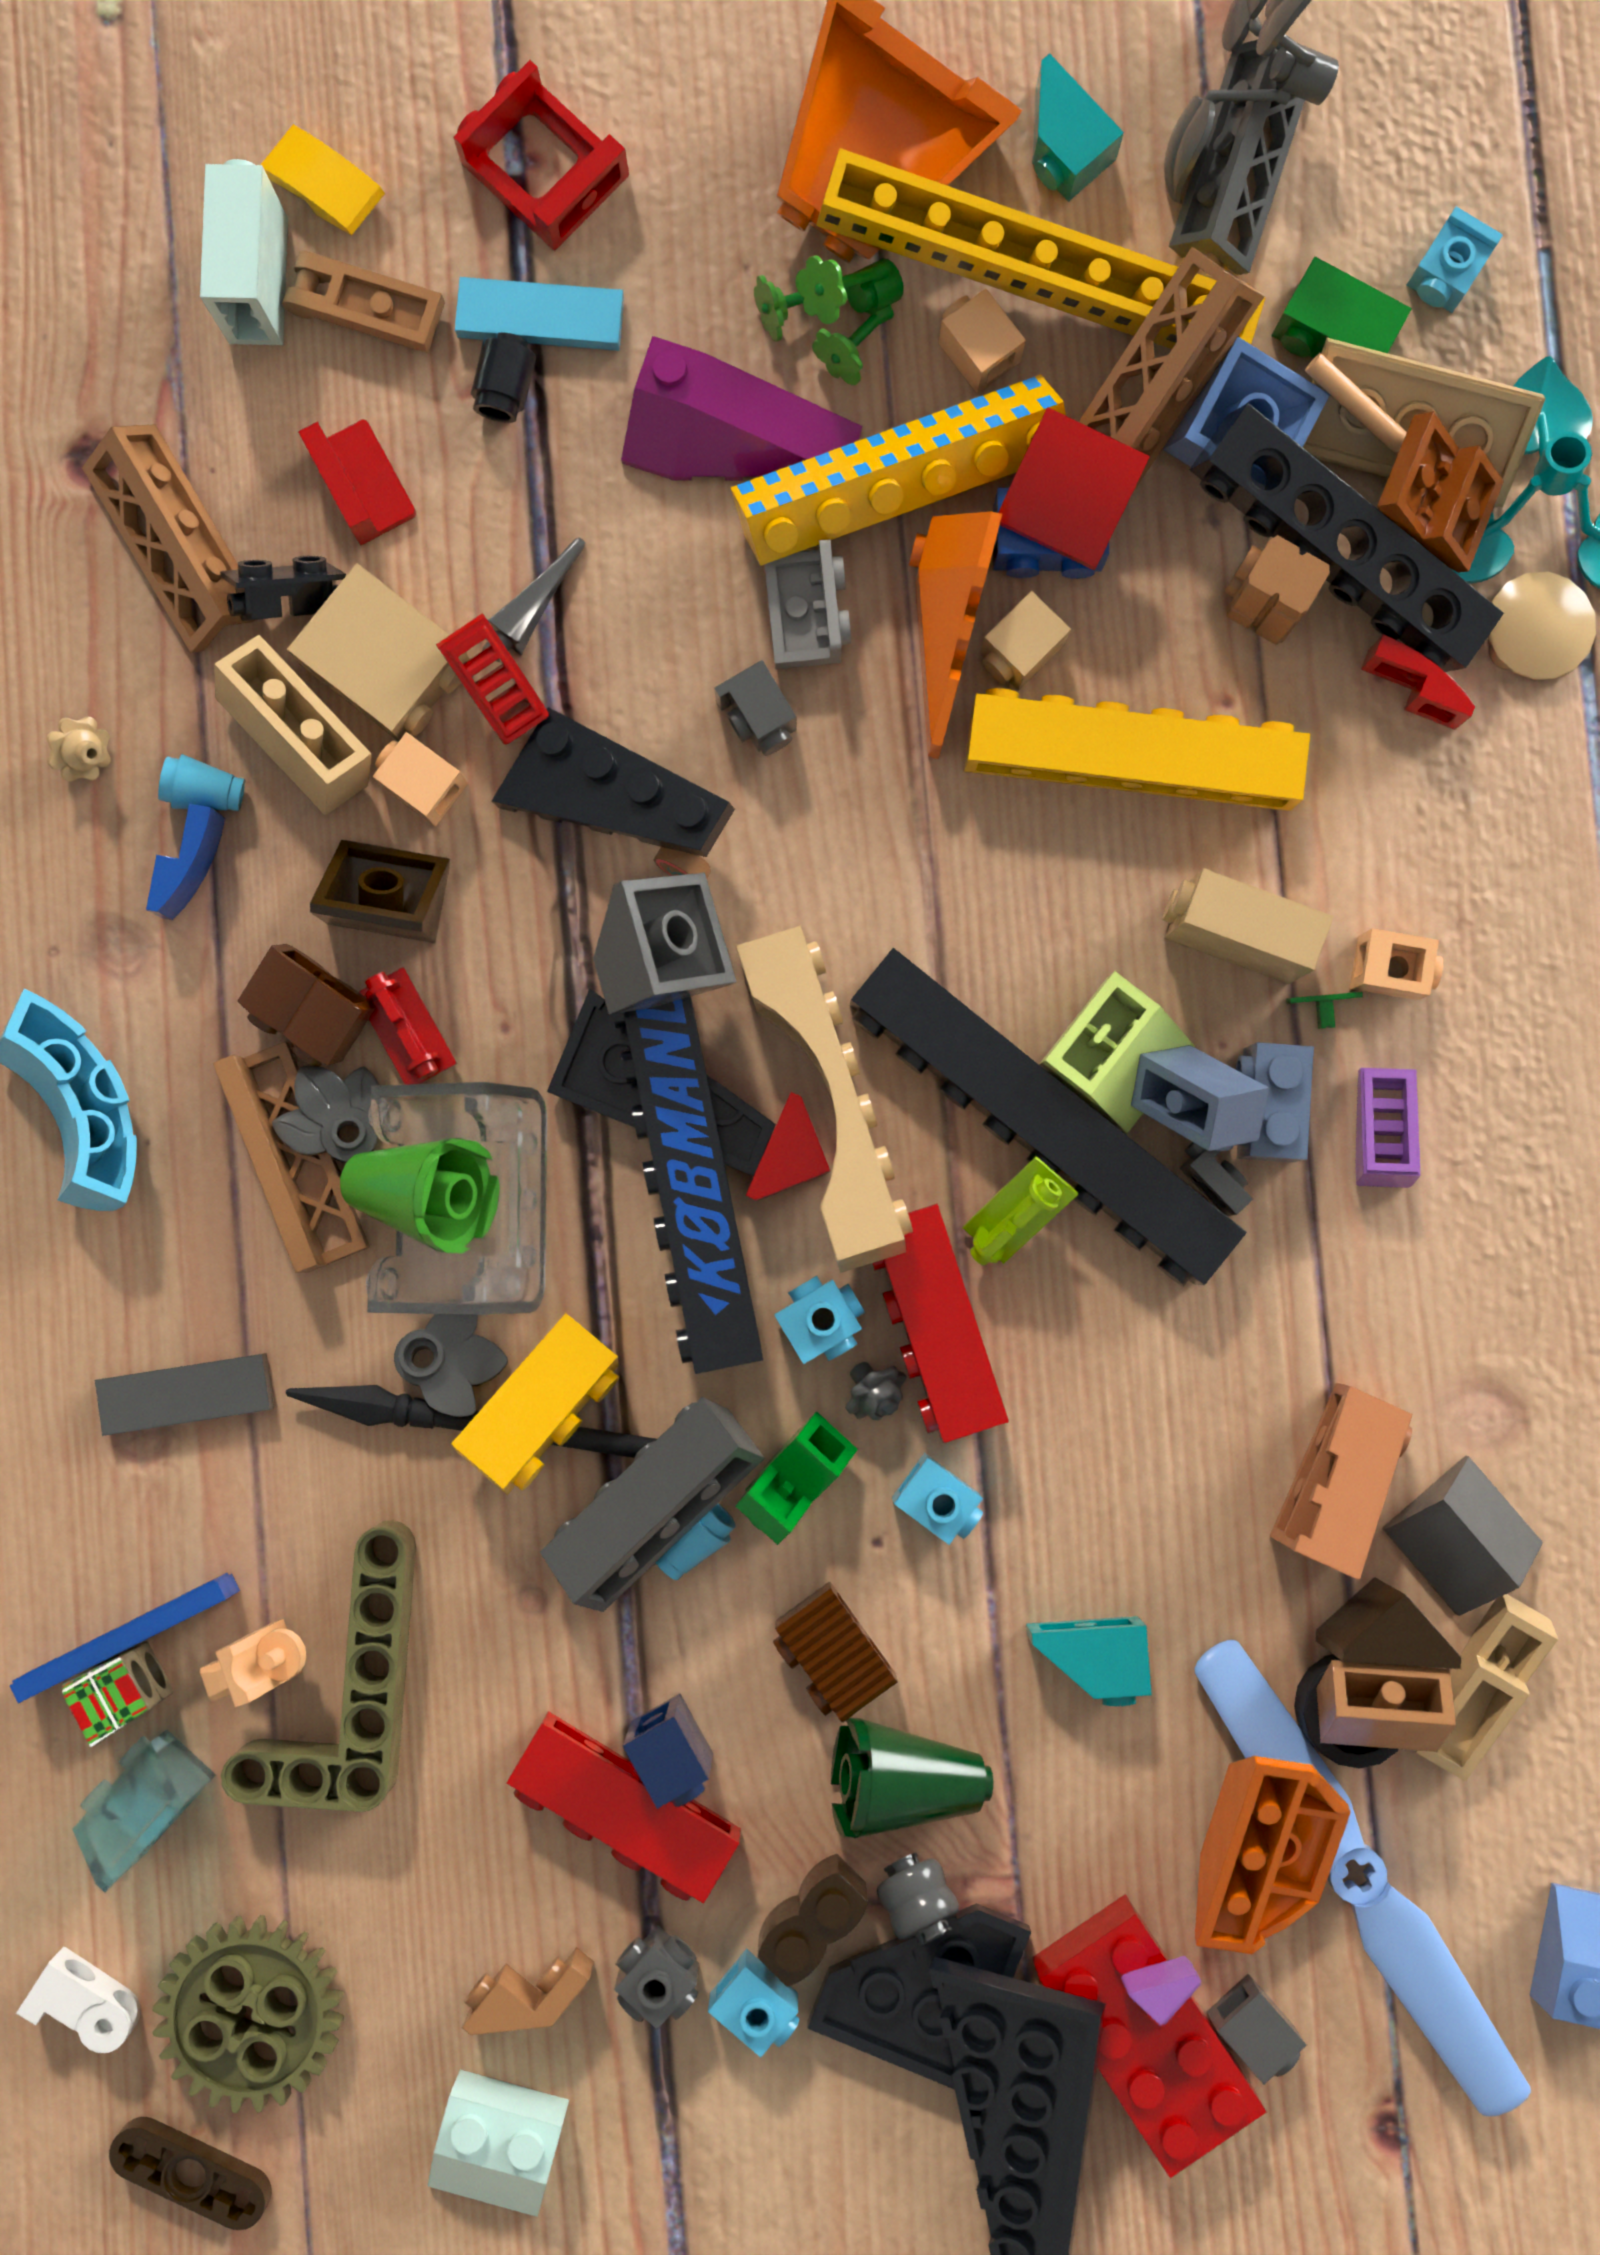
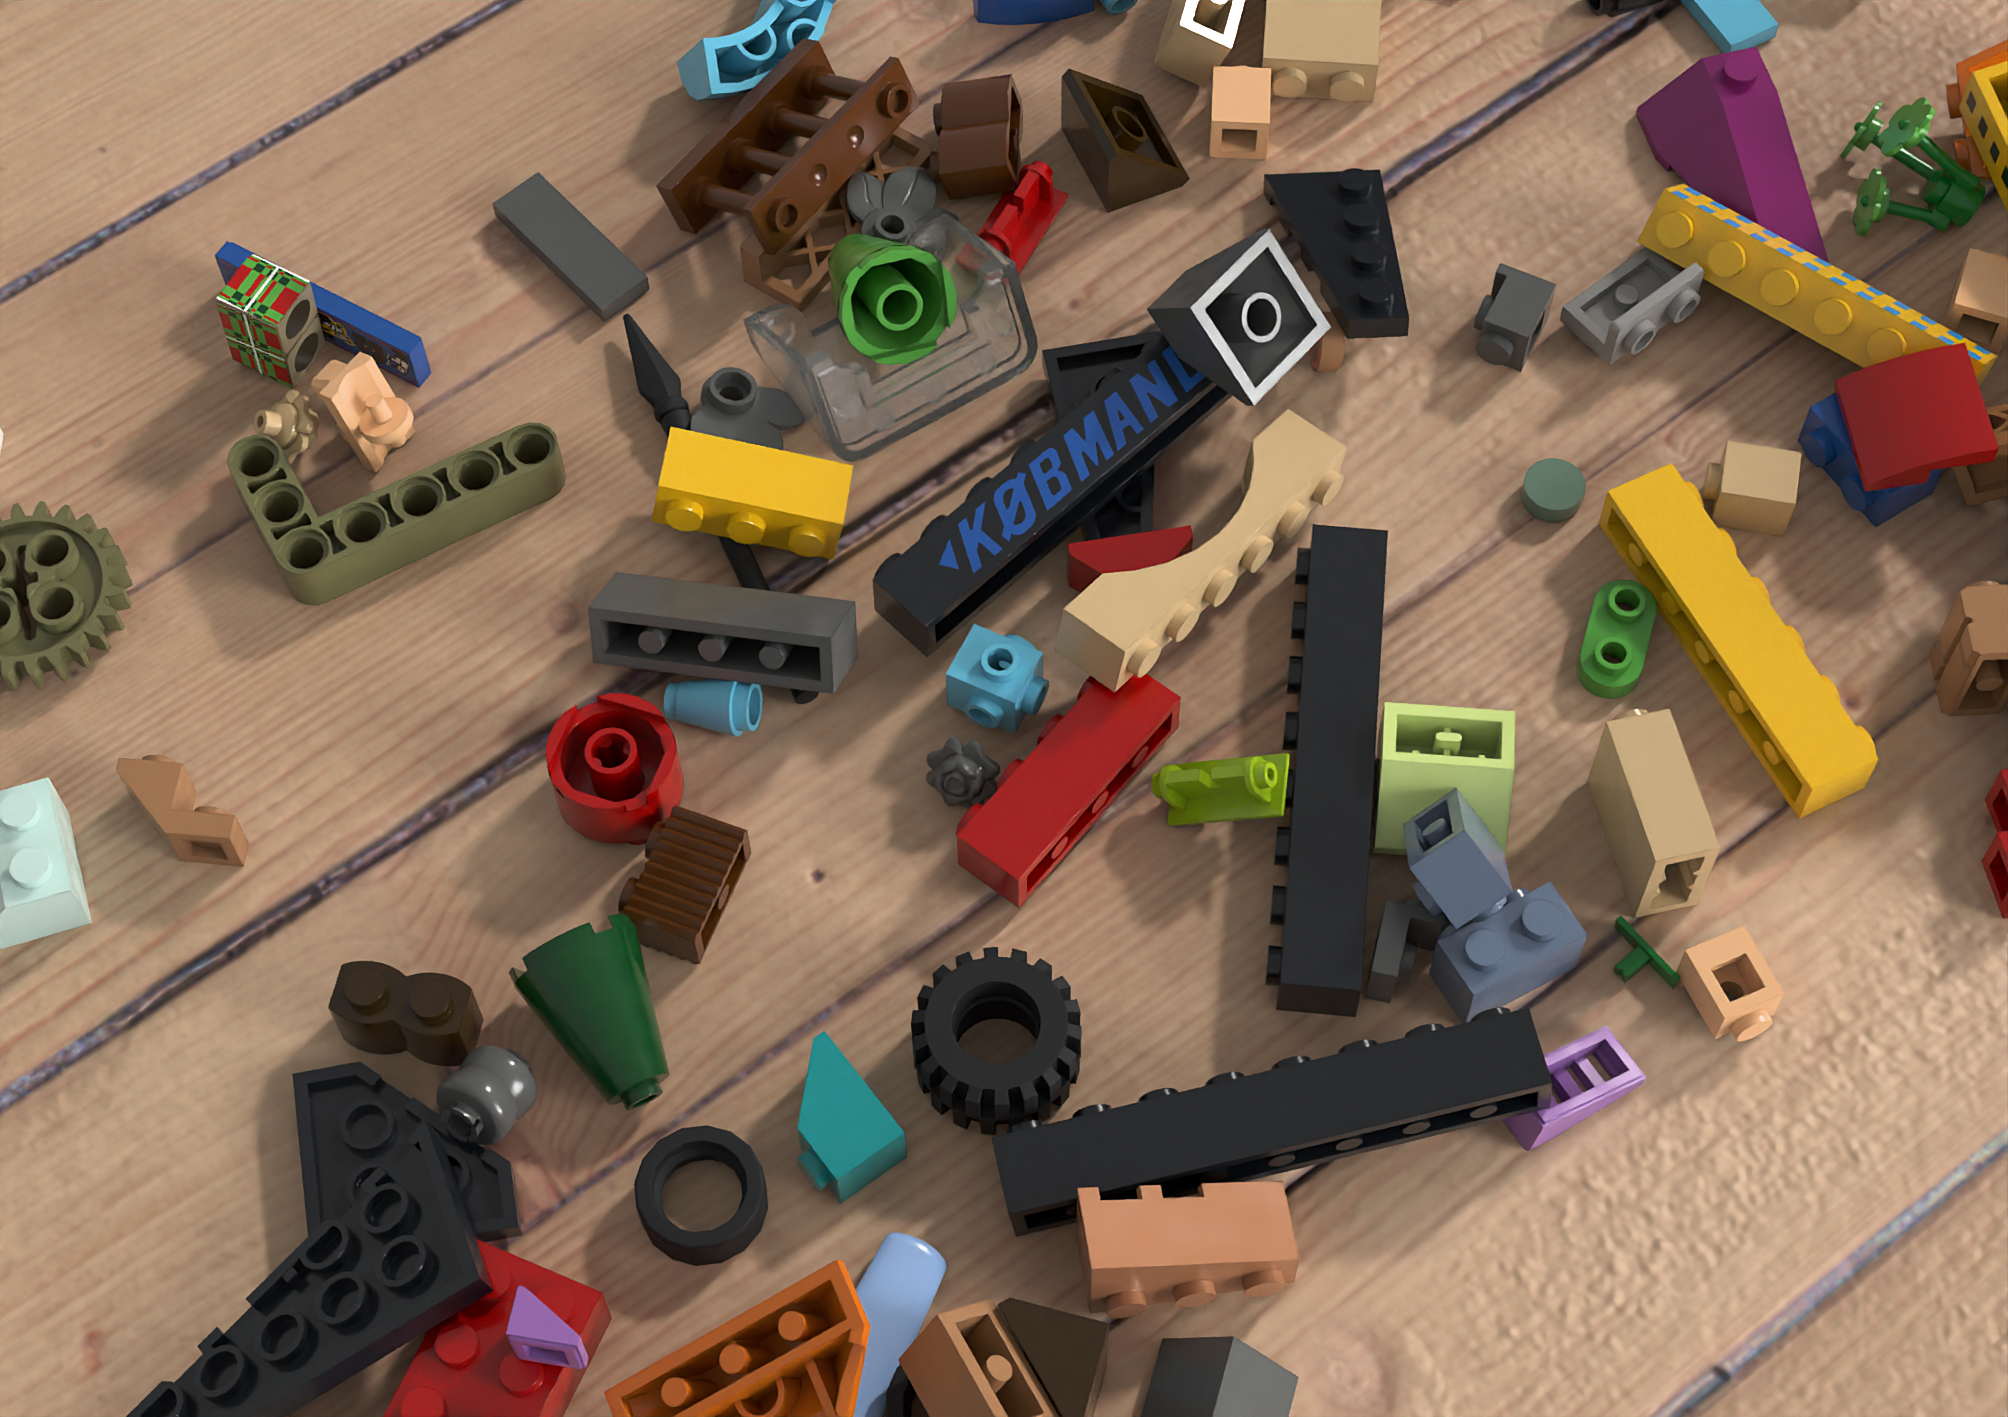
camera: 60 degrees right, 25 degrees down
clear light blue slope [72,1730,216,1893] -> none
red slope [436,613,549,745] -> none
dark grey piece [482,537,585,662] -> none
red brick [506,1711,741,1904] -> none
dark grey brick [614,1925,699,2029] -> none
dark blue brick [623,1693,713,1809] -> none
medium azure brick [708,1948,800,2058] -> none
green brick [735,1411,858,1545] -> none
medium azure brick [891,1452,983,1545] -> none
orange wedge [909,511,1002,759] -> none
none -> tan plant [254,390,320,464]
none -> red brick [545,693,684,845]
none -> black tyre [634,1125,768,1266]
none -> reddish brown fence [656,38,920,256]
none -> black tyre [911,947,1082,1135]
none -> black brick [992,1007,1552,1237]
none -> sand green tile [1521,458,1586,522]
none -> bright green plate [1577,580,1657,699]

